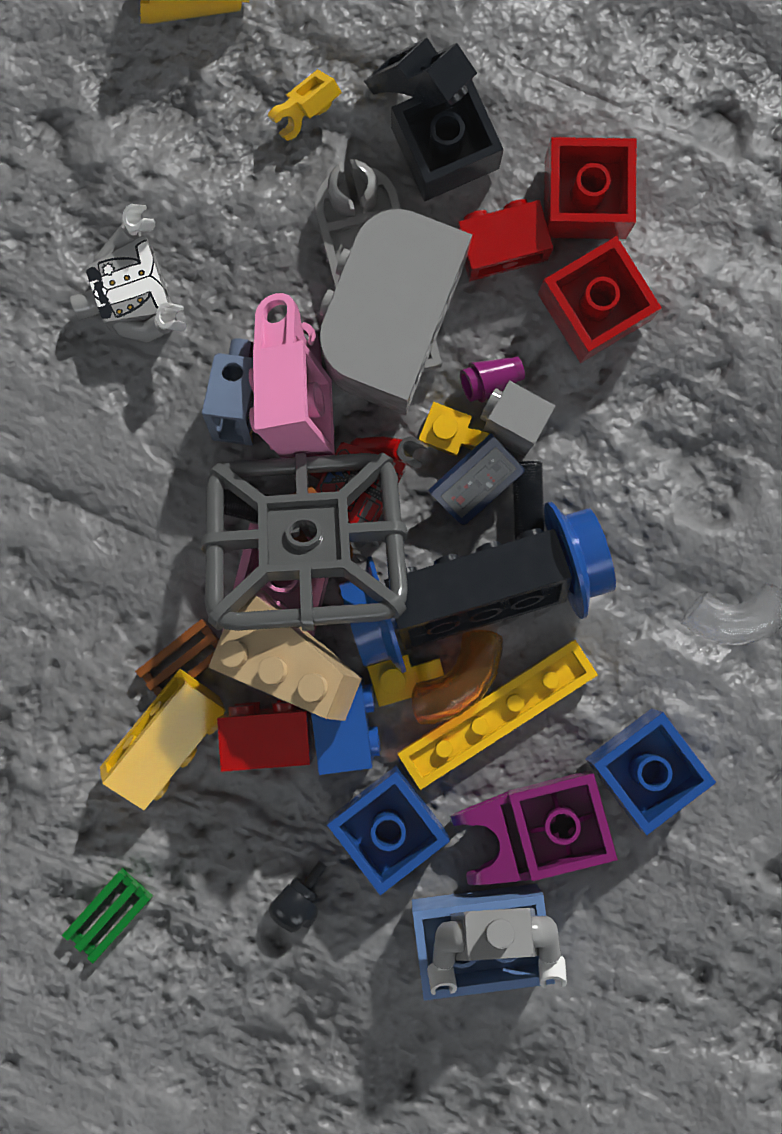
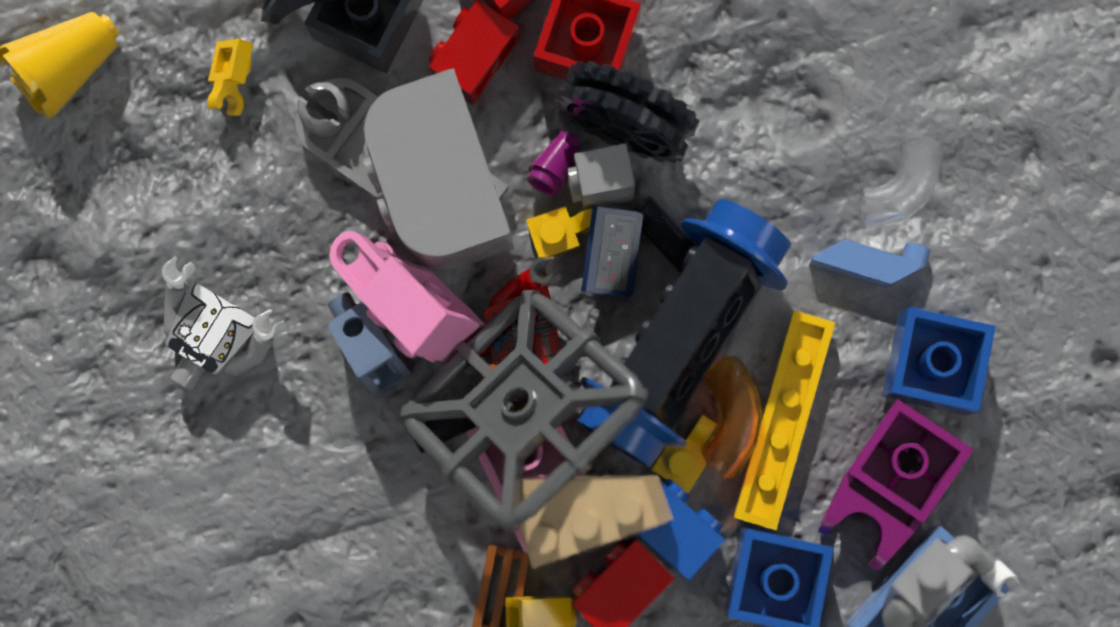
camera: 35 degrees left, 5 degrees down
none -> black piece [555,61,700,163]
none -> medium blue piece [809,239,931,288]

